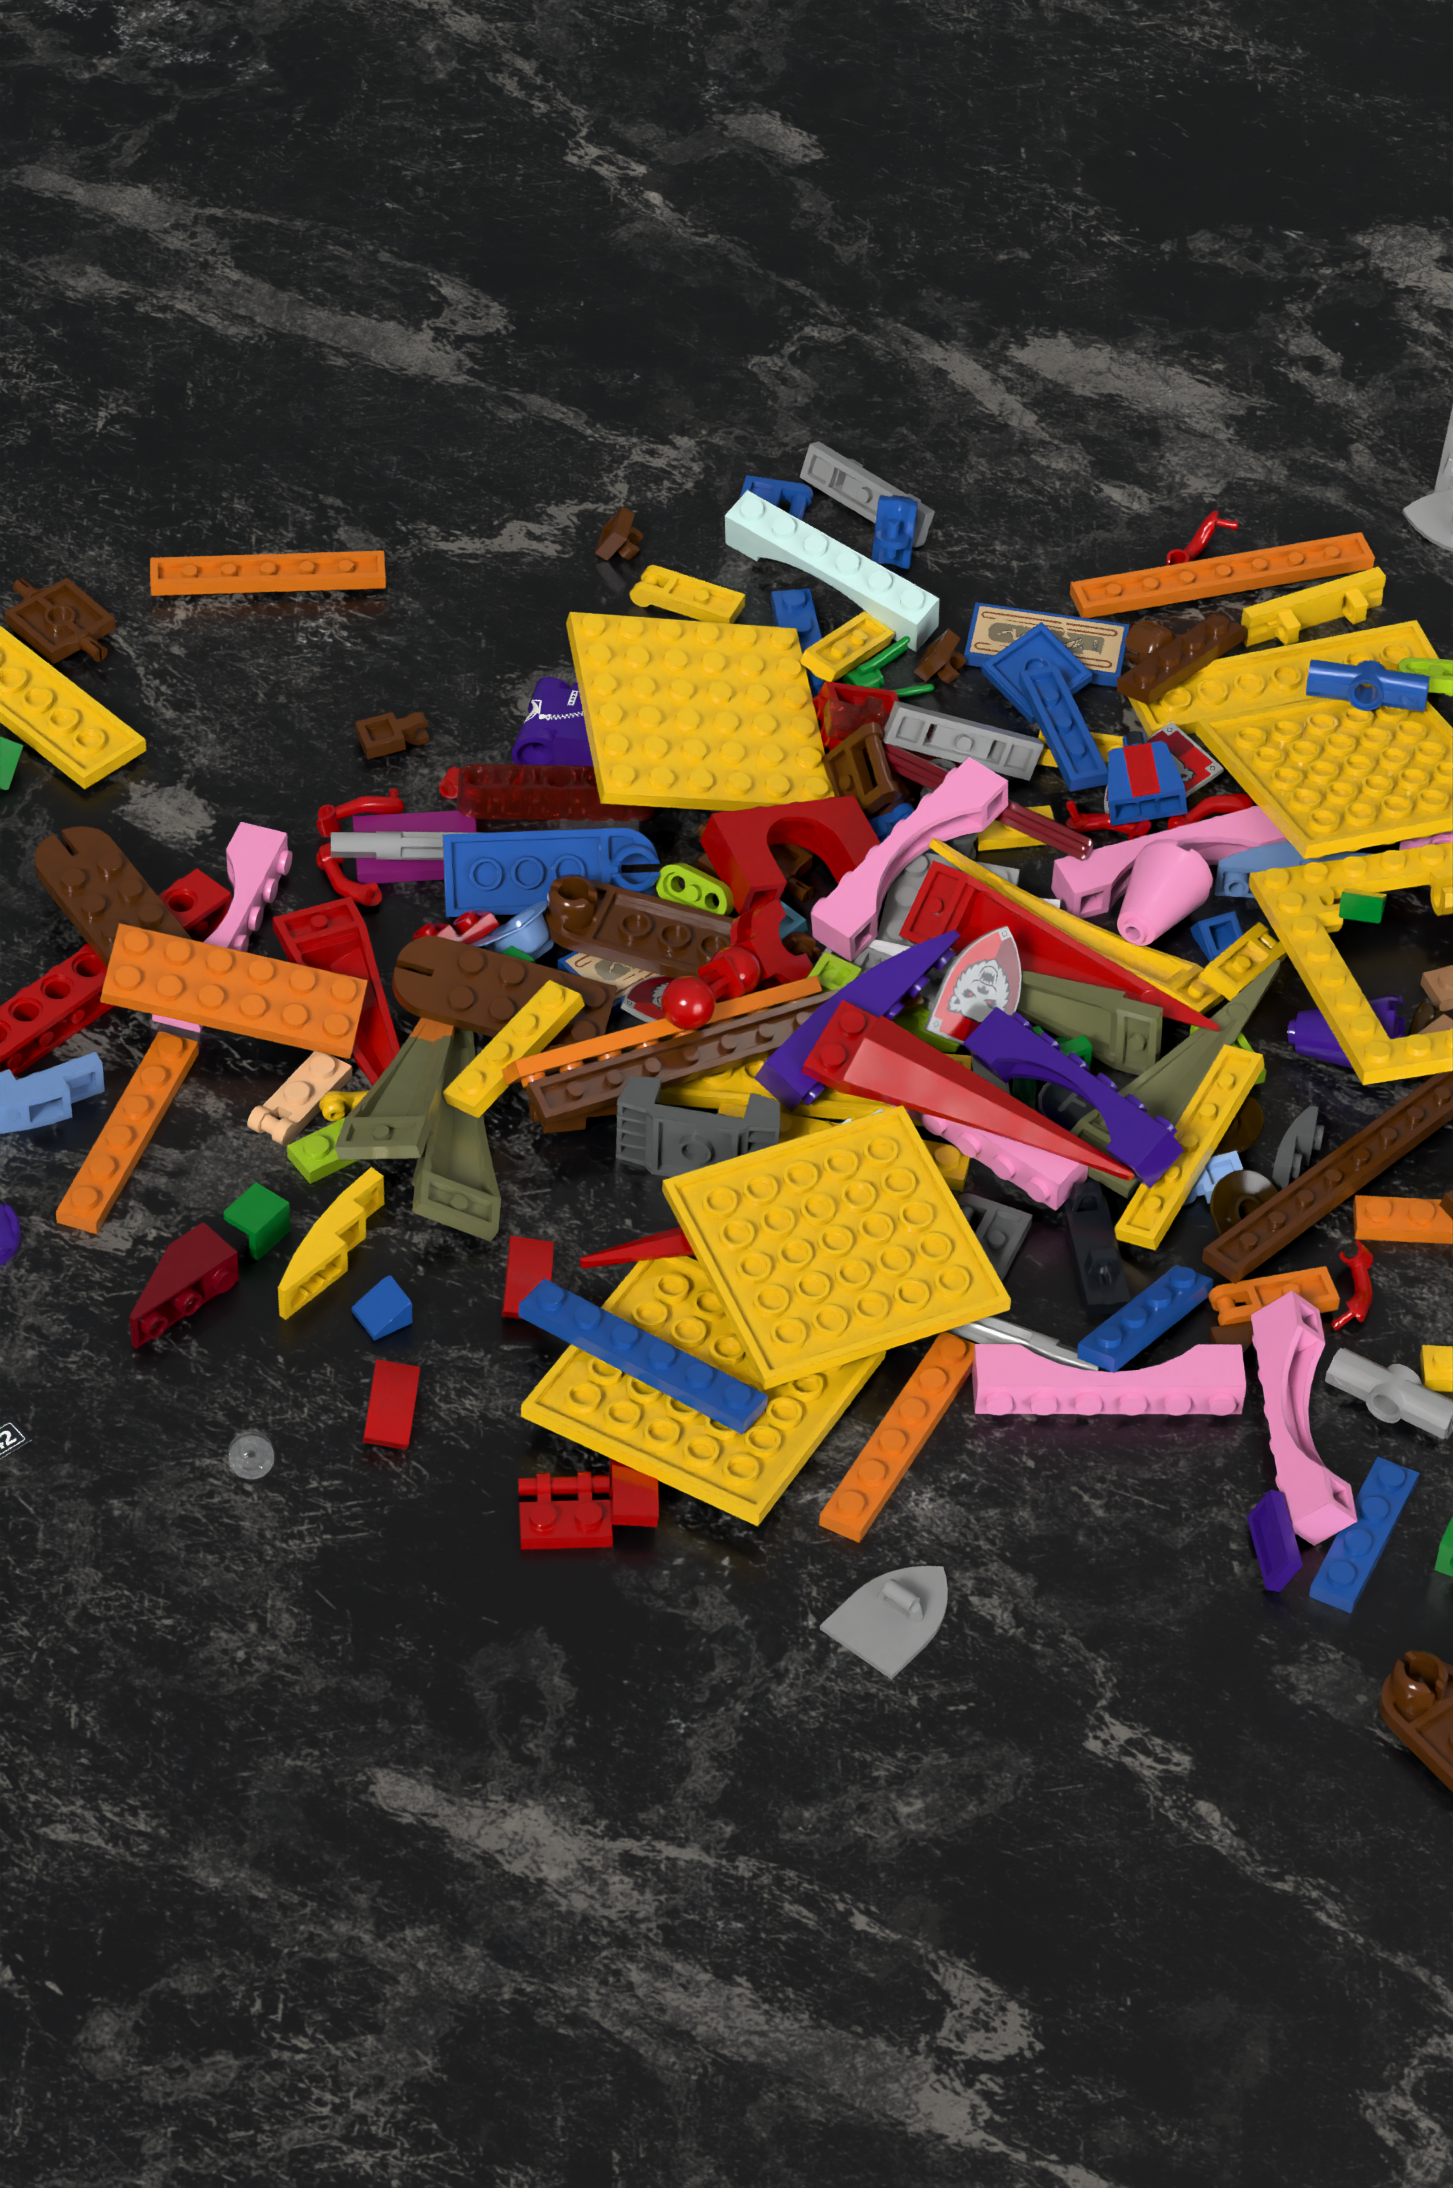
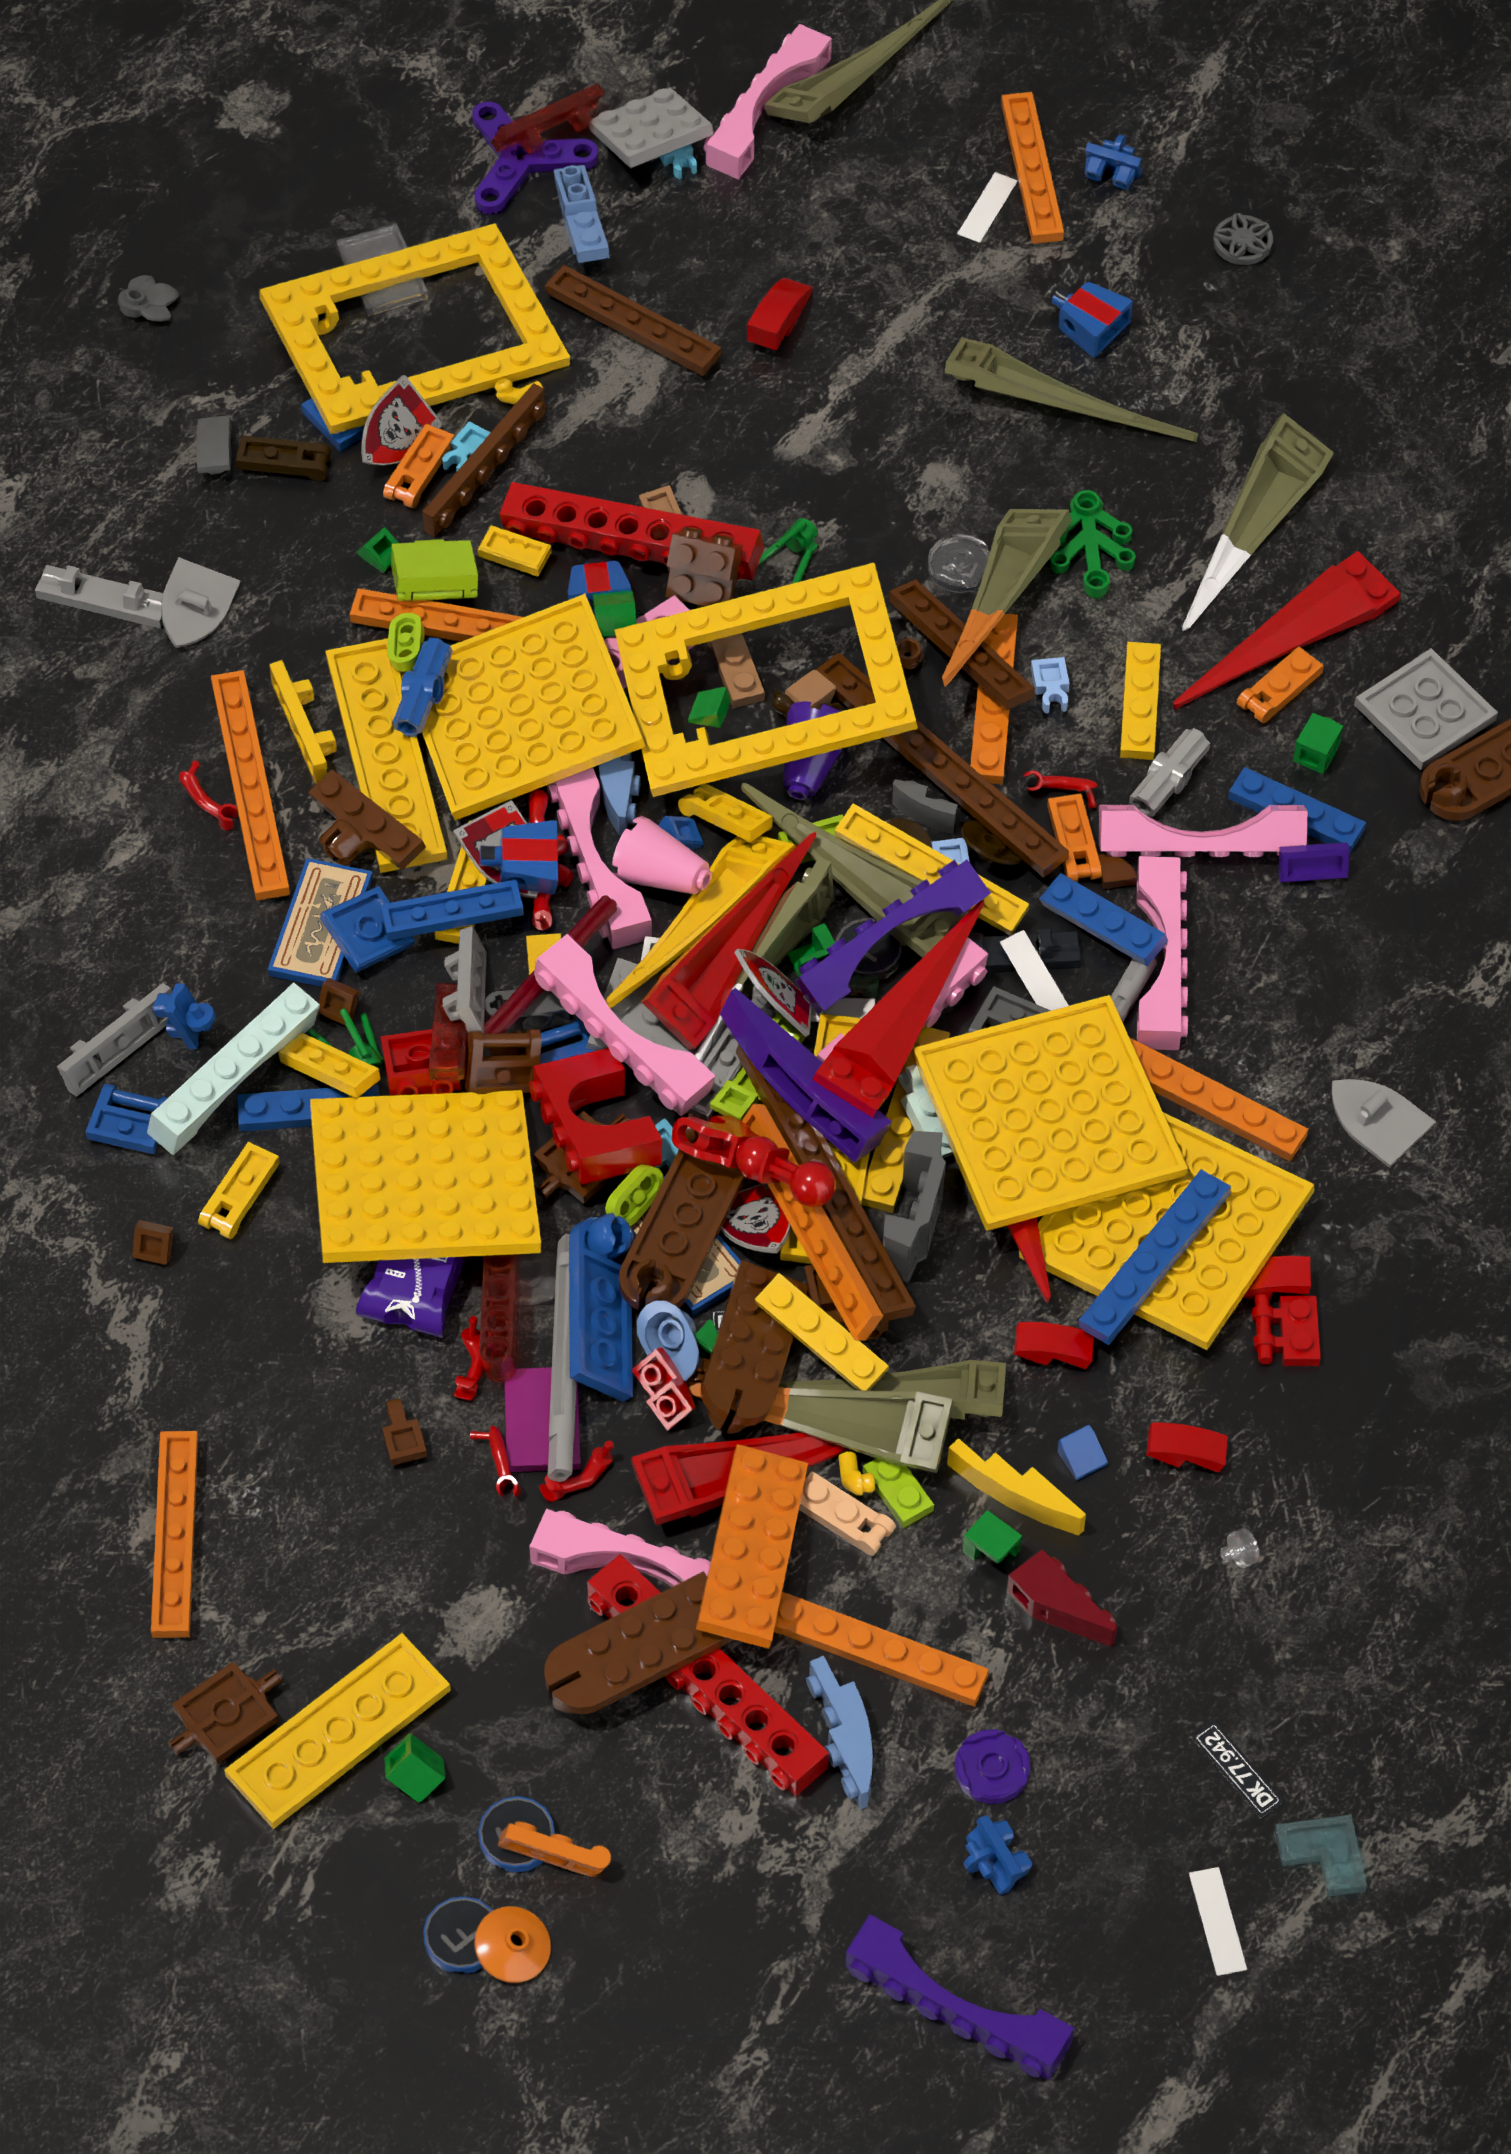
camera: 85 degrees left, 10 degrees up
none -> white sticker [1000,930,1069,1011]

